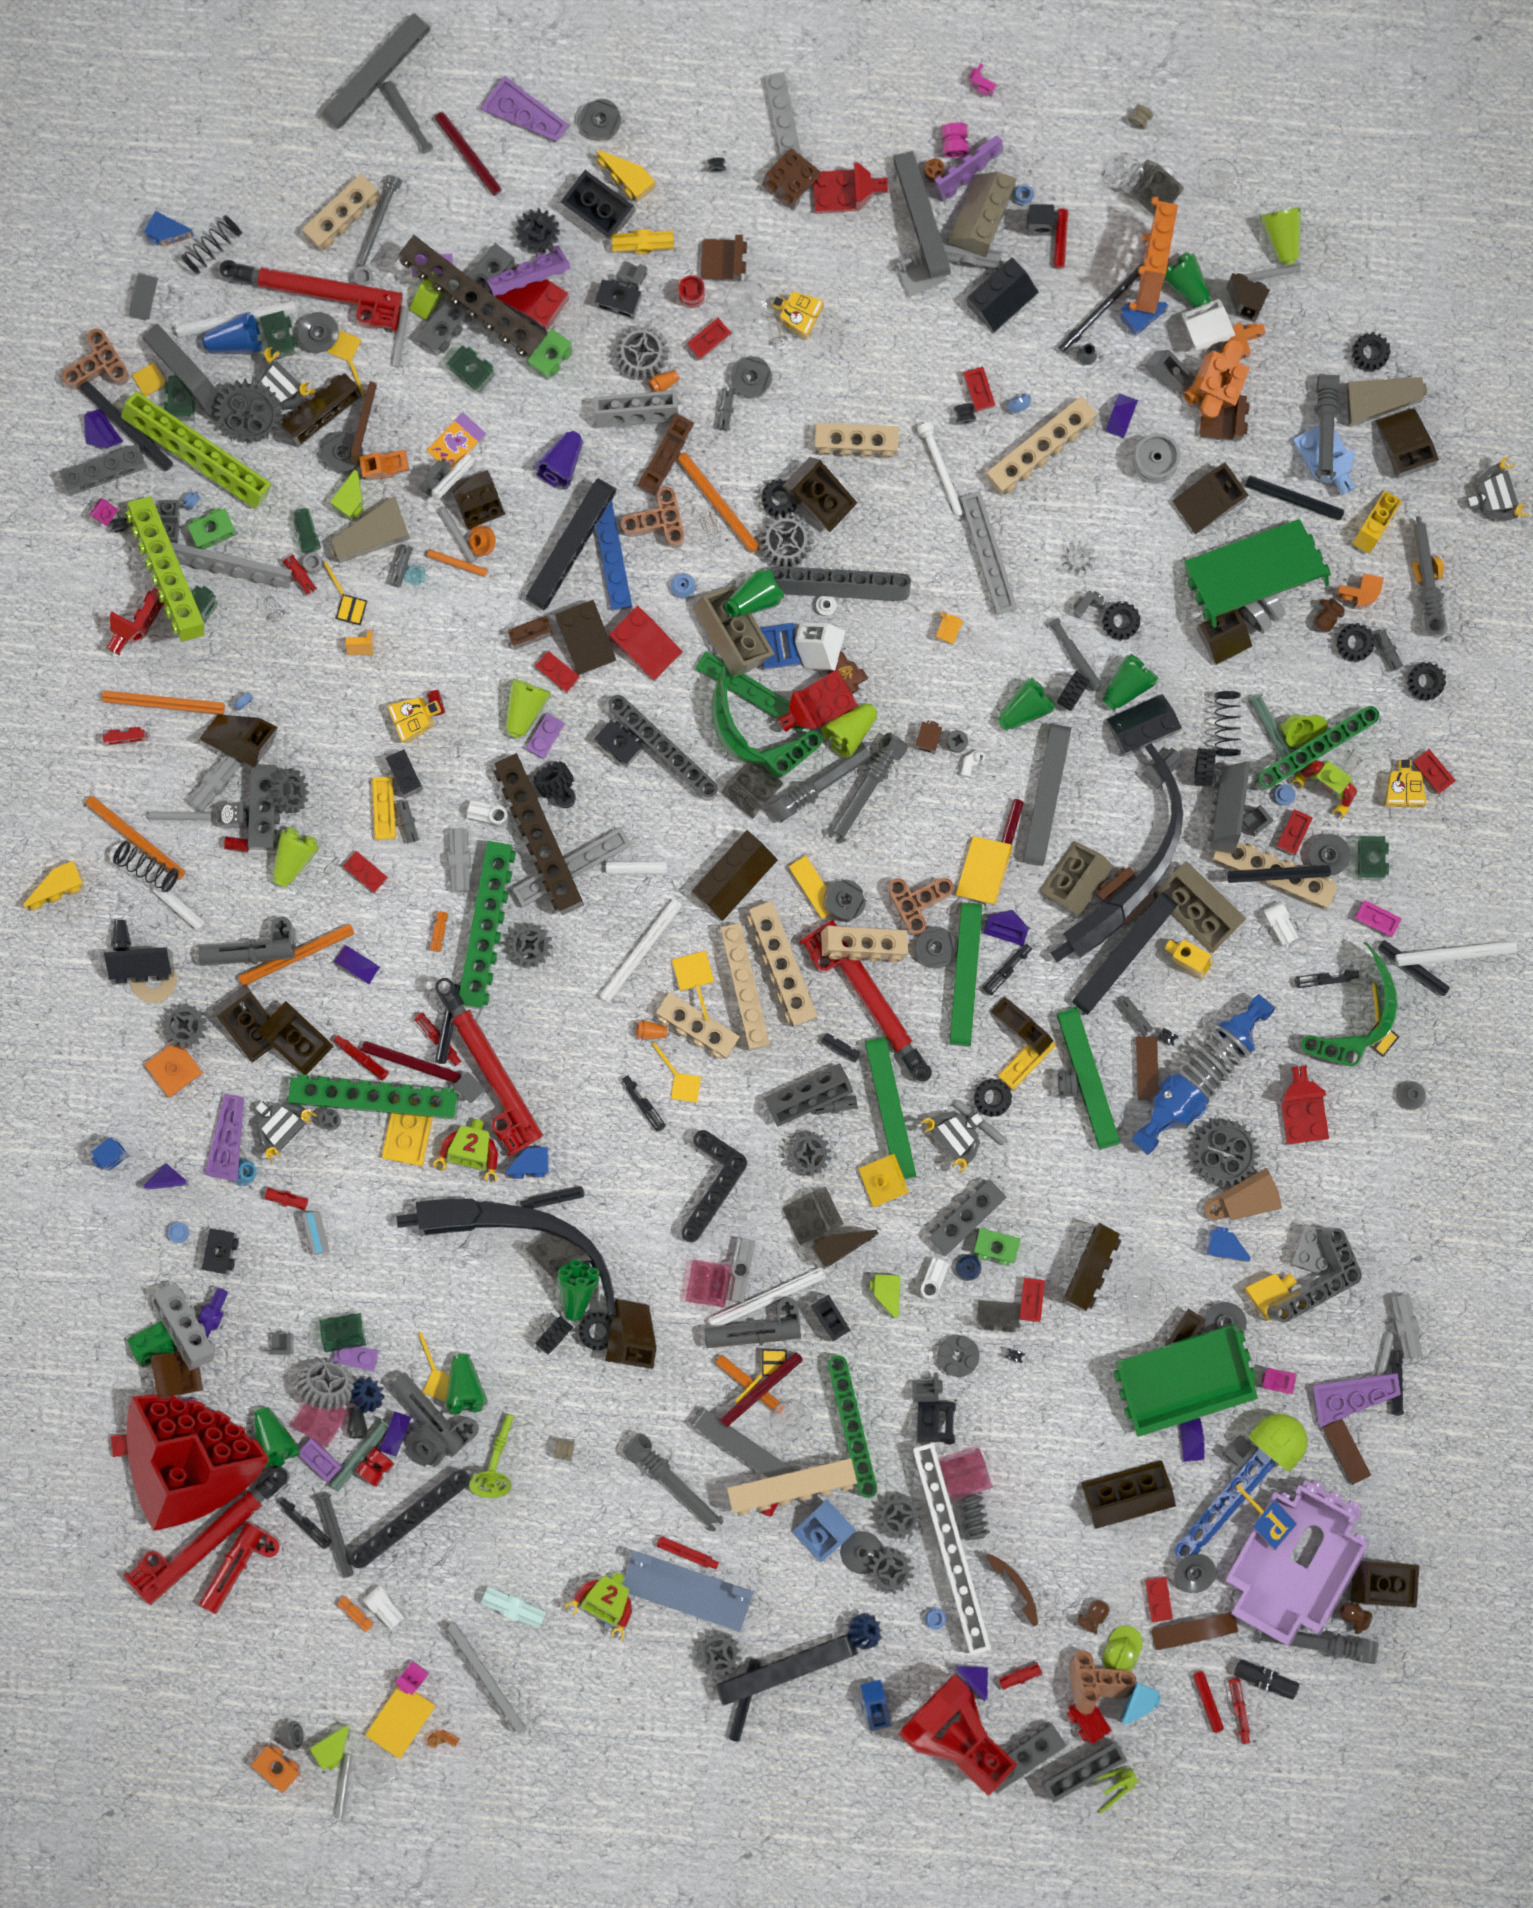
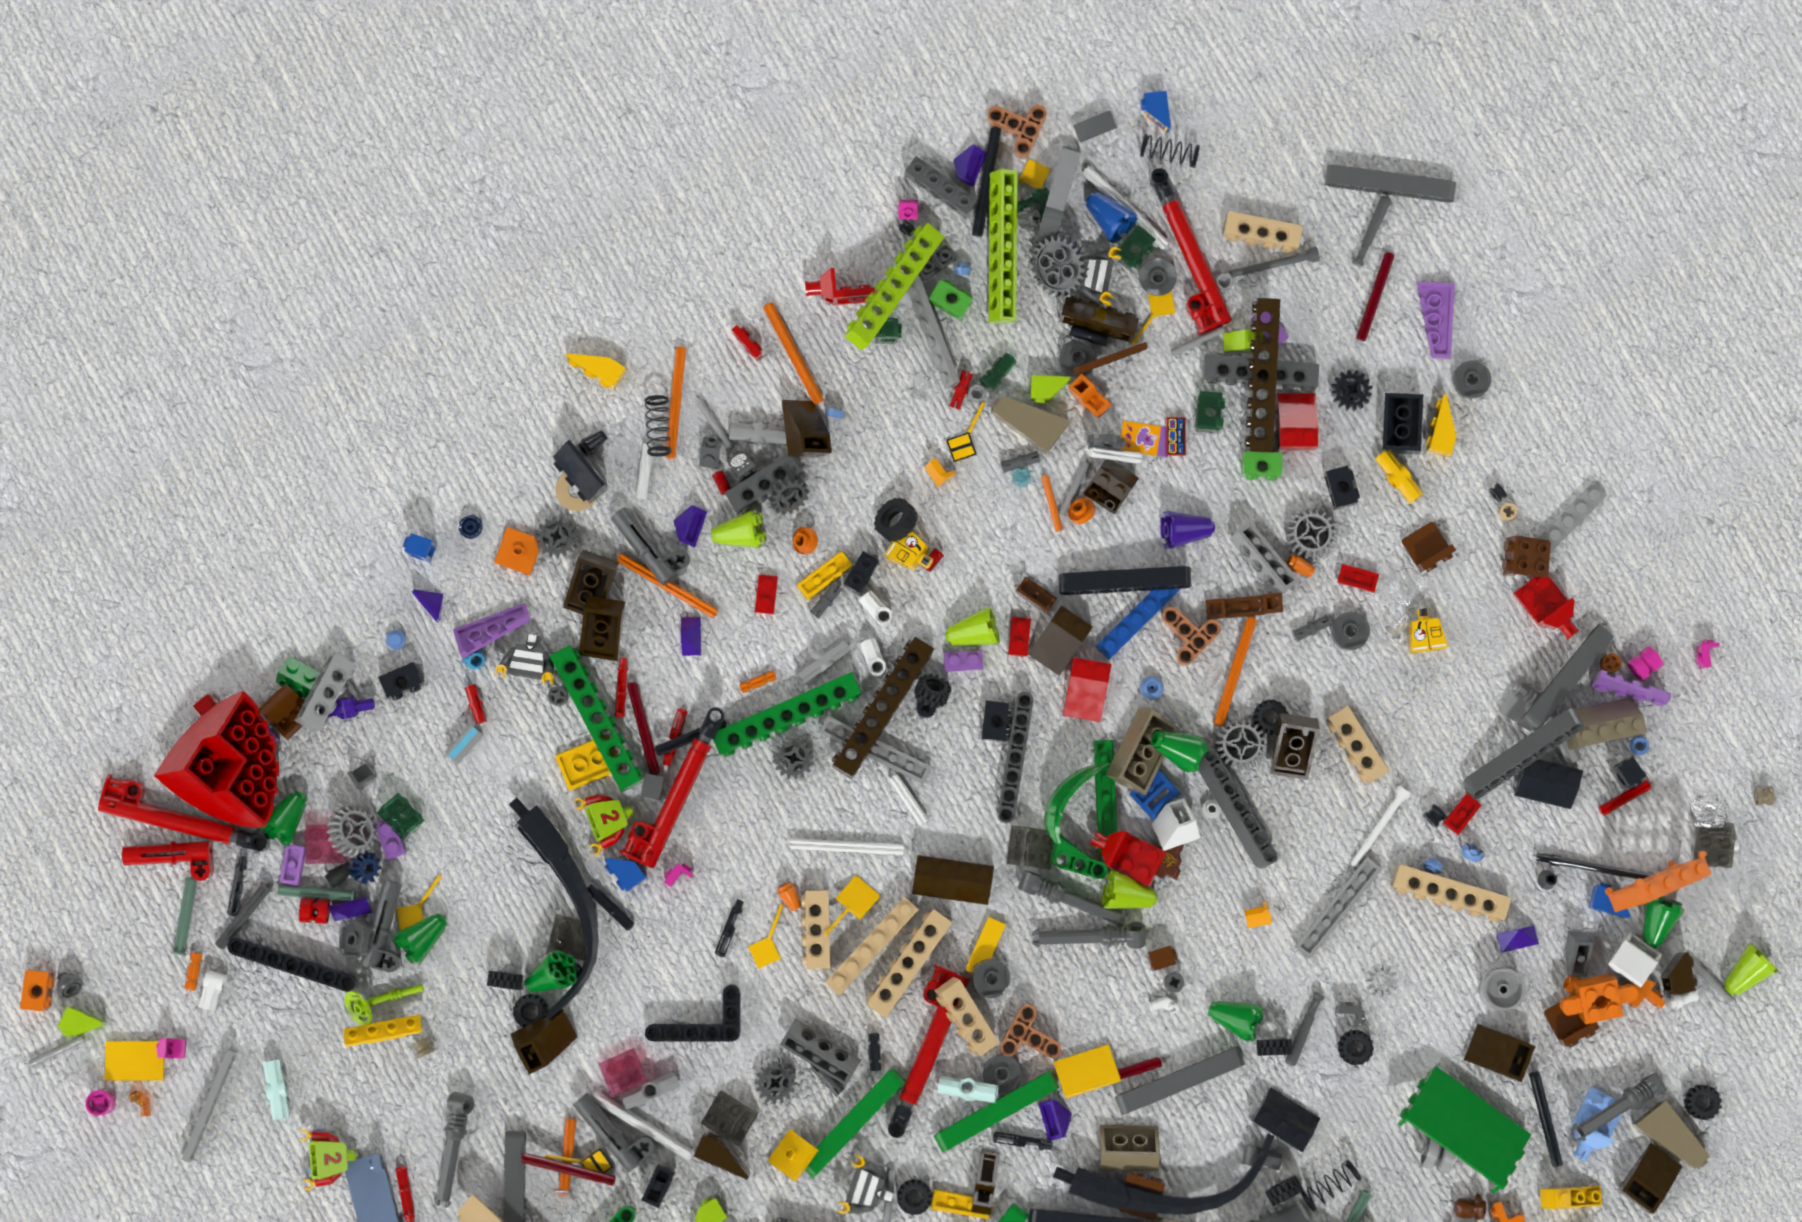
camera: 50 degrees right, 0 degrees up
medium lavender wing [486,245,571,296] -> none
dark grey panel [616,261,648,289] -> none
red wheel [678,275,705,308] -> none
green cone [1102,653,1159,711] -> none
dark brown slope [1196,609,1253,665] -> none
none -> dark pink wheel [85,1090,116,1116]
none -> sand green axle [171,878,197,956]
none -> yellow bracket [343,1014,422,1047]
none -> dark blue plate [459,515,483,539]
none -> dark pink bracket [664,863,694,887]
none -> dark purple slope [673,505,707,548]
none -> dark grey bracket [699,437,722,469]
none -> orange plate [793,527,818,555]
none -> white piece [859,590,893,627]
none -> black tyre [874,498,918,542]
none -> light aqua piece [938,1076,999,1103]
none -> dark grey gear [1017,207,1041,232]
none -> black piece [1069,325,1109,347]
none -> tile [1166,417,1186,456]
none -> medium blue plate [1423,858,1442,875]
none -> dark grey beam [1464,708,1584,799]
none -> tan bush [1499,503,1517,521]
none -> white animal [1668,991,1699,1009]

